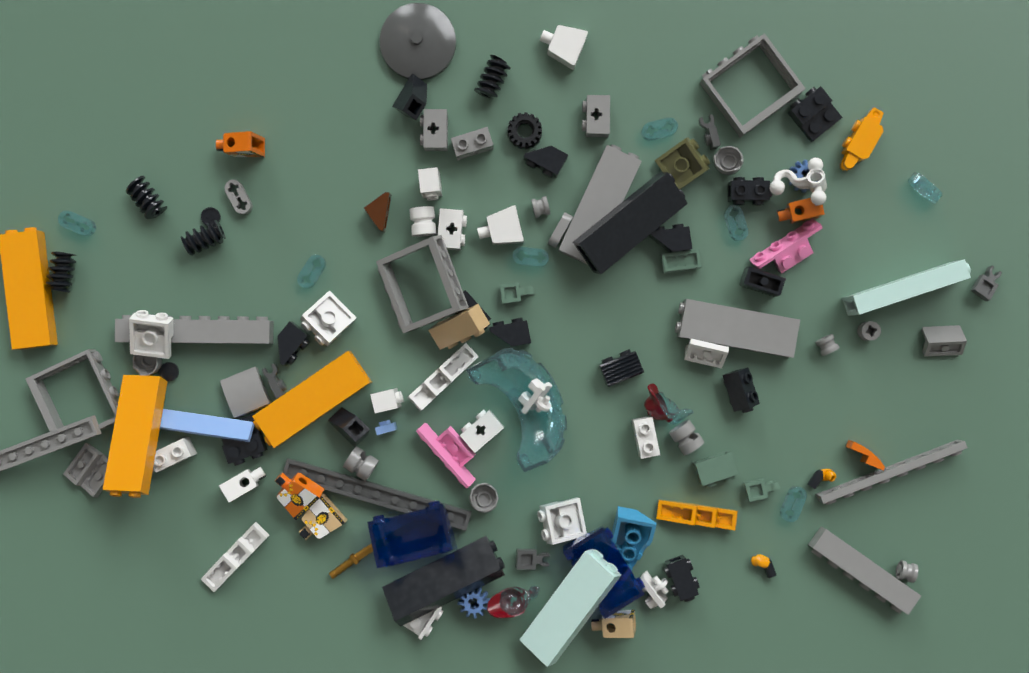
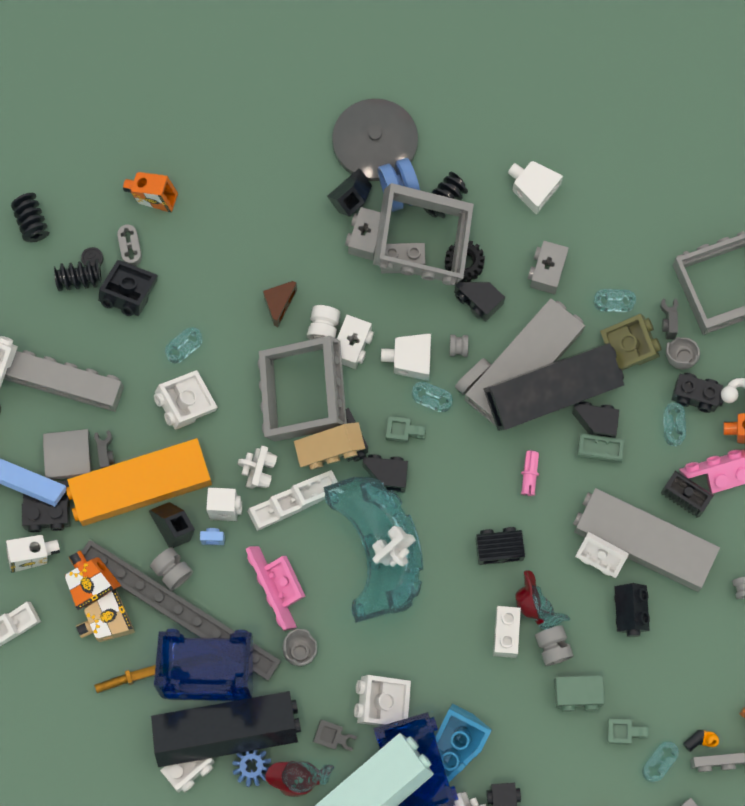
camera: 15 degrees right, 15 degrees down
black slope [277,321,311,366] -> none
white brick [418,167,442,201] -> none
white brick [460,409,504,453] -> none
light orange slope [656,500,738,531] -> none
none -> black plate [98,260,158,316]
none -> white hips [238,446,277,489]
none -> light grey window [373,183,474,285]
none -> medium blue wheel [378,158,420,212]
none -> bright pink axle [521,451,539,496]

